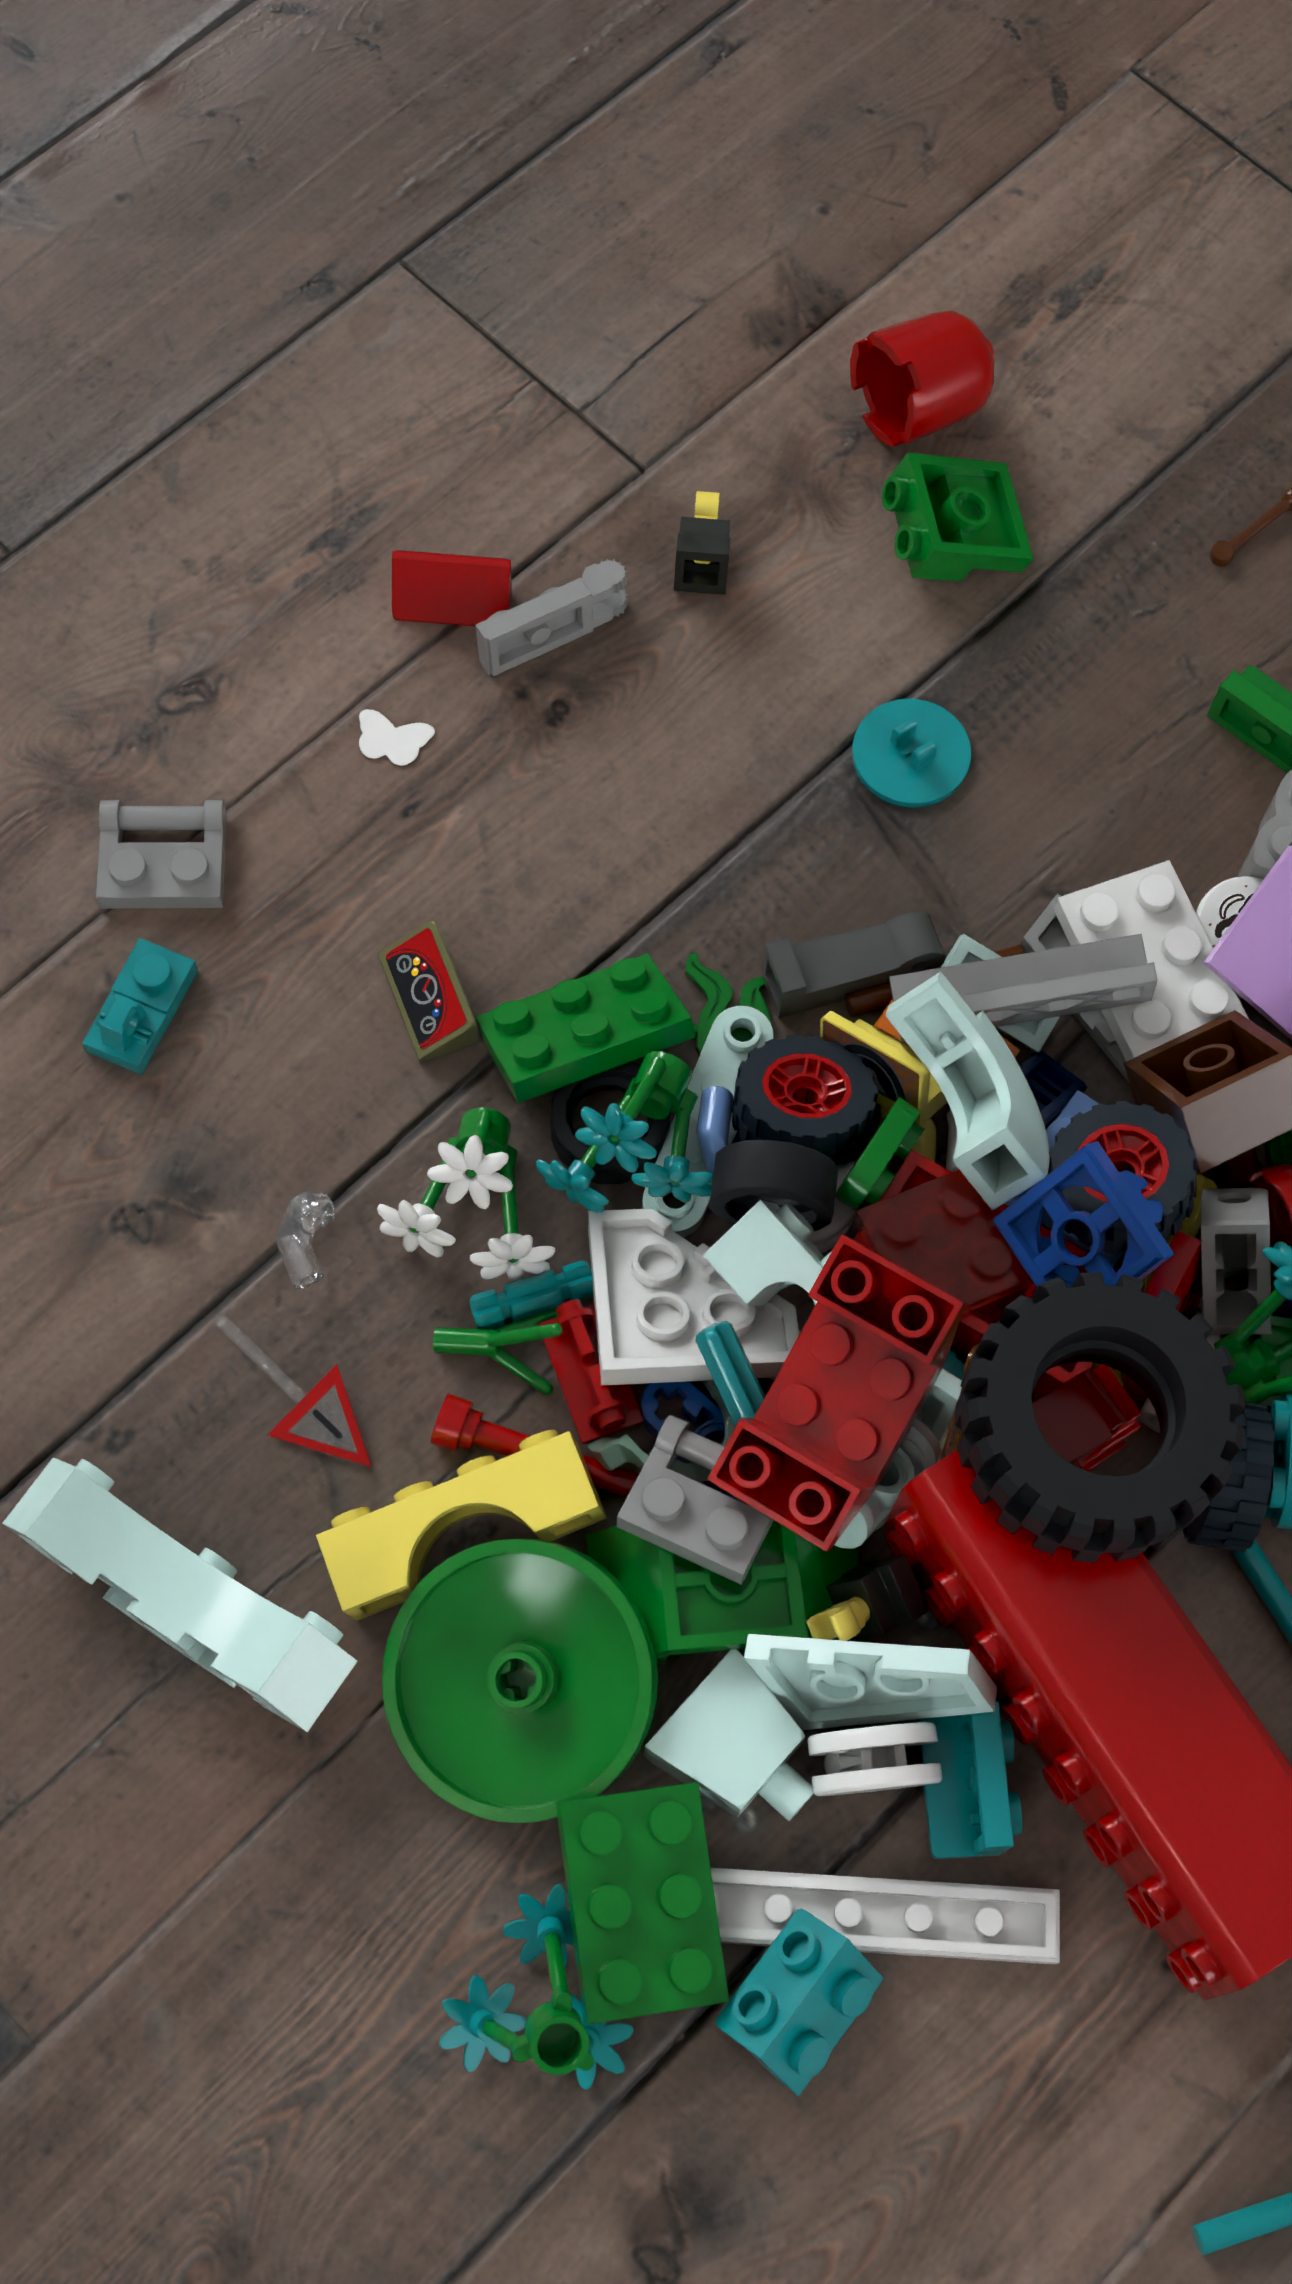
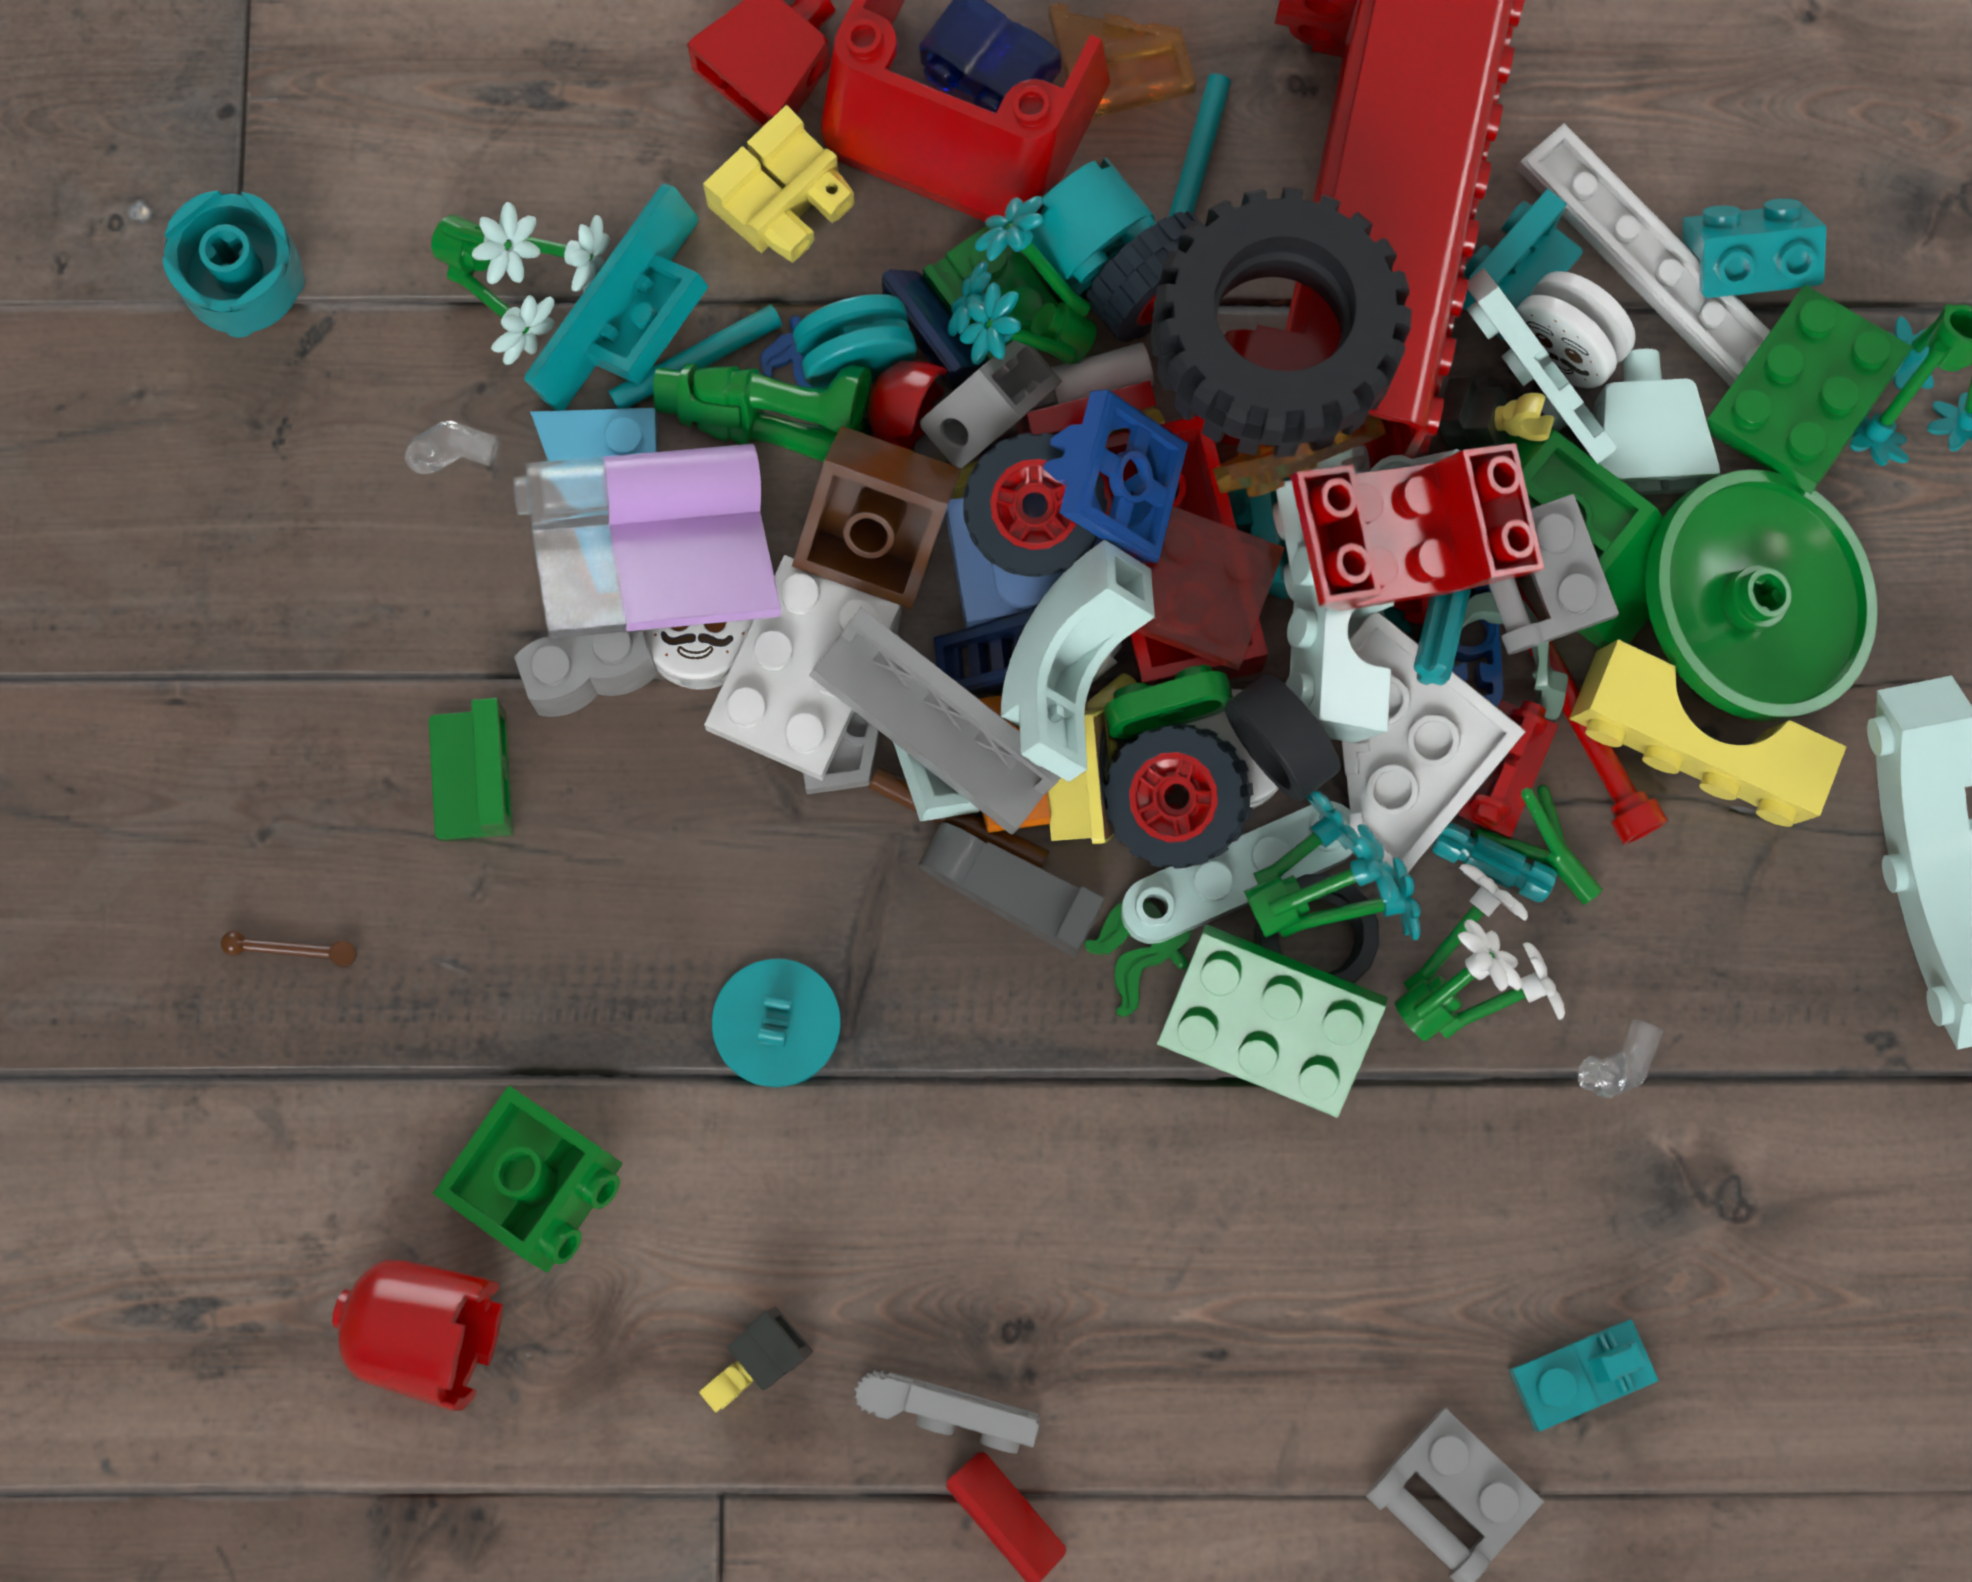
camera: 135 degrees left, 10 degrees up
piece [214,1313,372,1468] -> none
white sticker [359,709,435,766] -> none
slope [378,920,479,1063] -> none
medium blue arm [696,1086,733,1174] -> none

